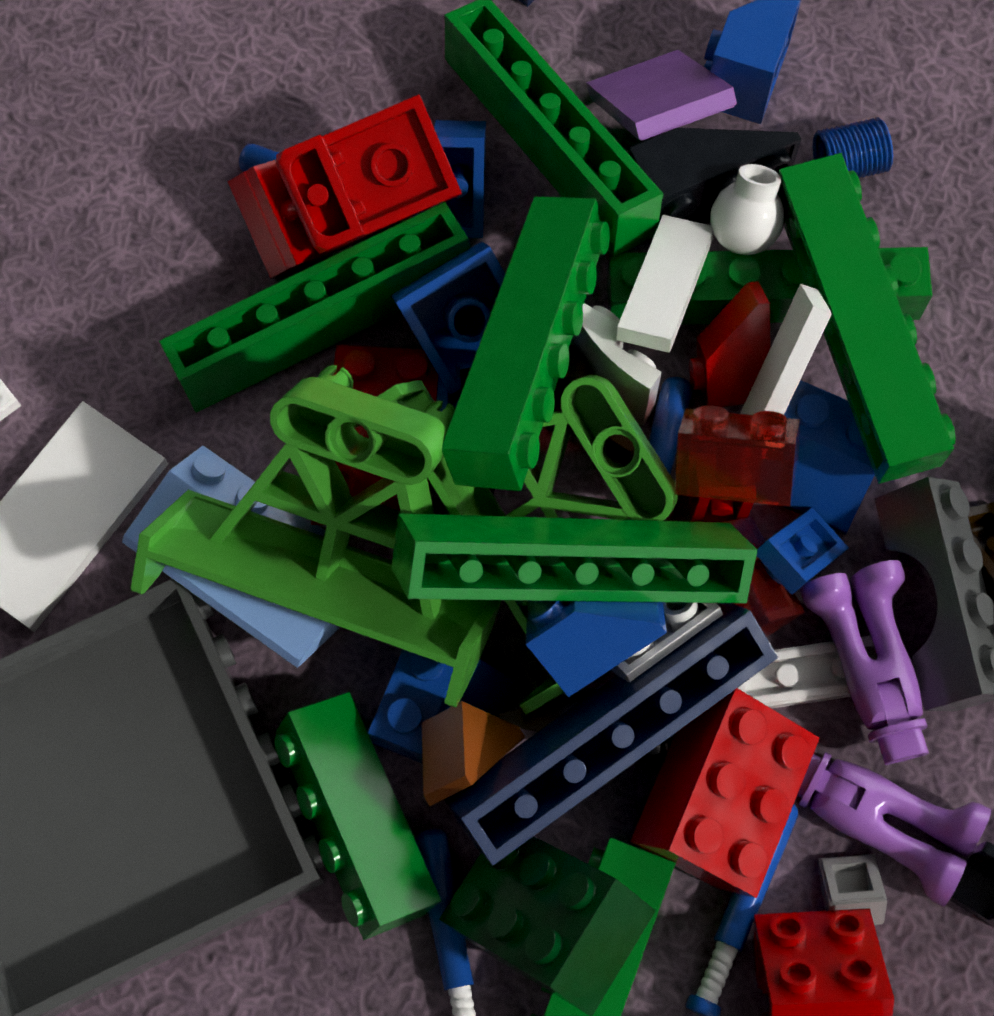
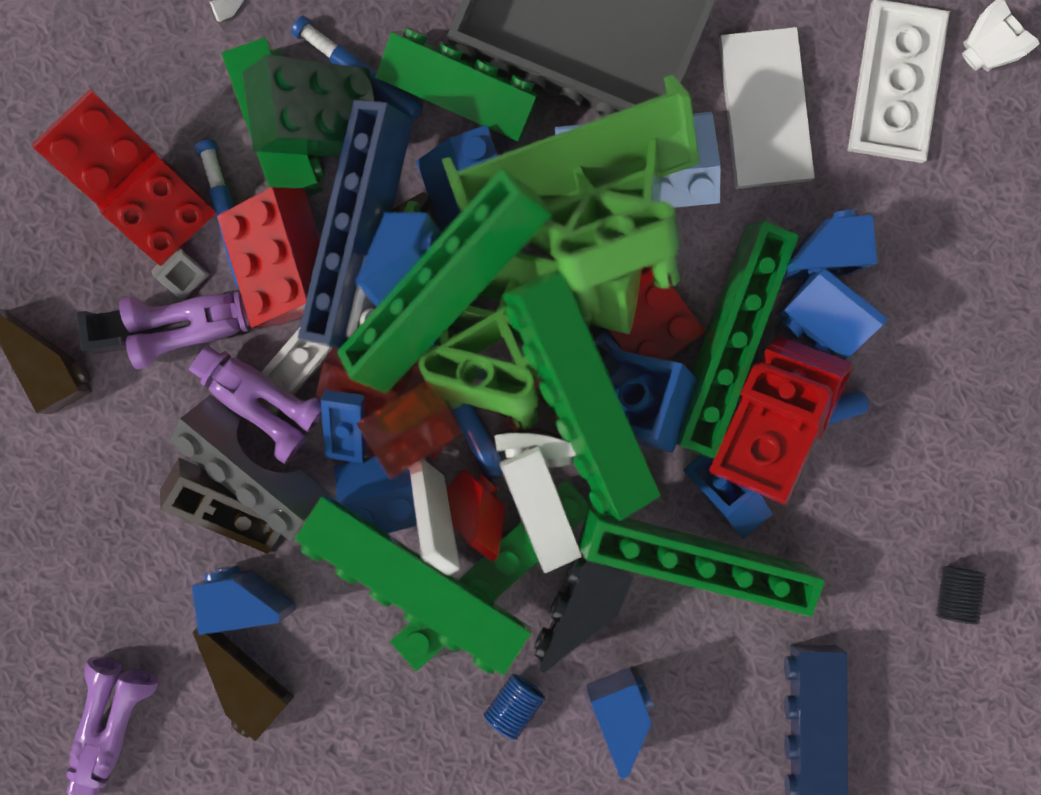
camera: 140 degrees right, 15 degrees up
dark orange slope [422,701,525,806] -> none
medium lavender tile [586,50,737,141] -> none
white piece [710,164,784,255] -> none
none -> blue slope [776,268,888,360]
none -> blue slope [783,210,877,280]

